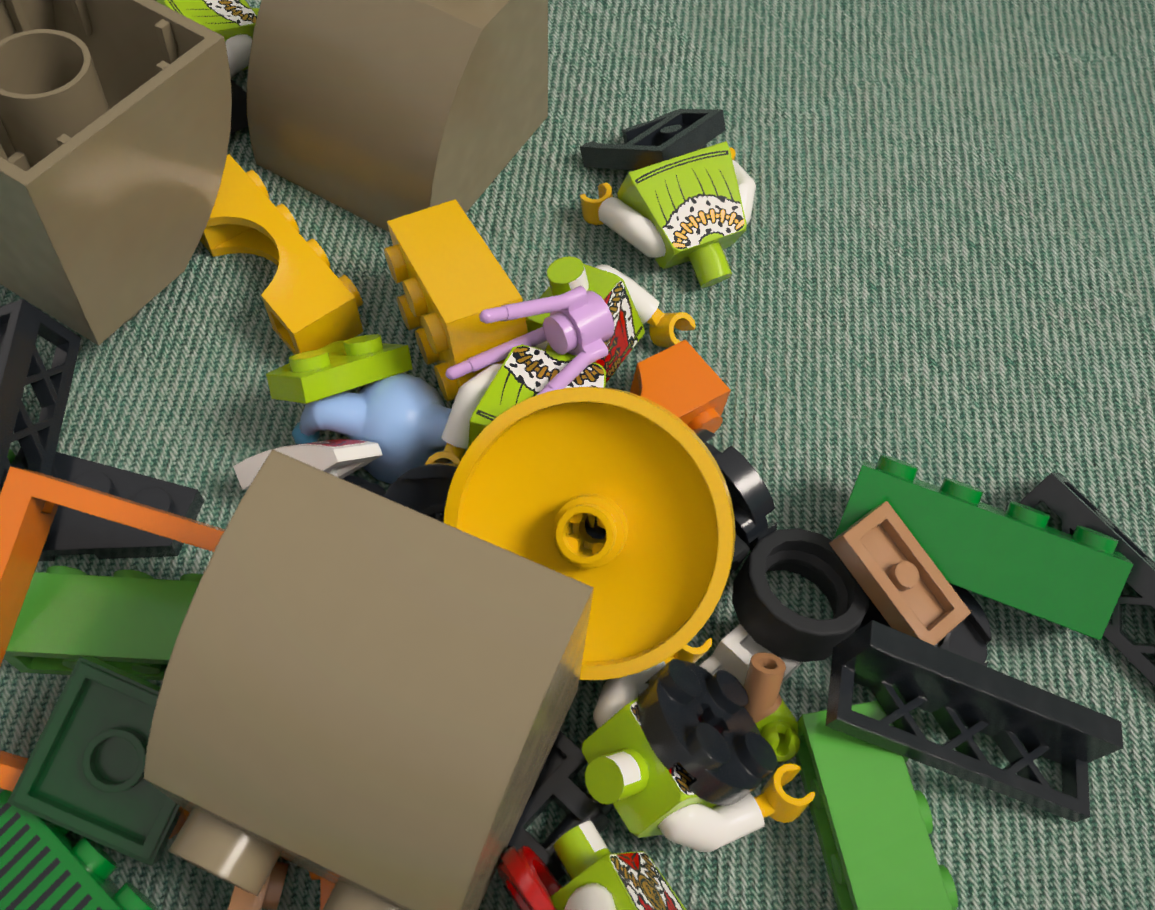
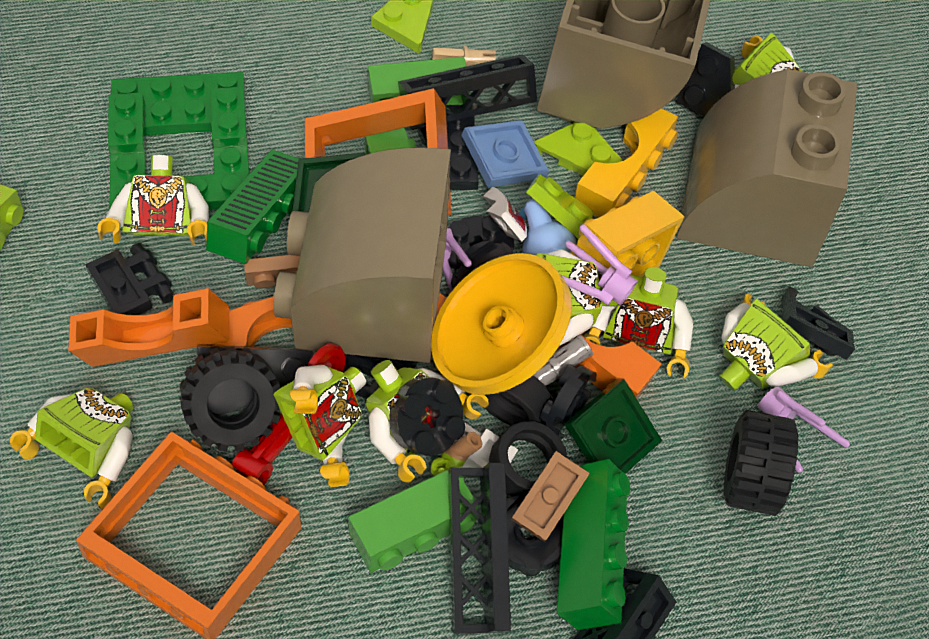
camera: 70 degrees right, 5 degrees down
none -> medium blue tile [461,120,549,188]
none -> lime wing [534,122,623,177]
none -> dark green tile [565,378,663,474]
none -> black tyre [724,410,799,516]
none -> lavender plant [758,386,850,473]

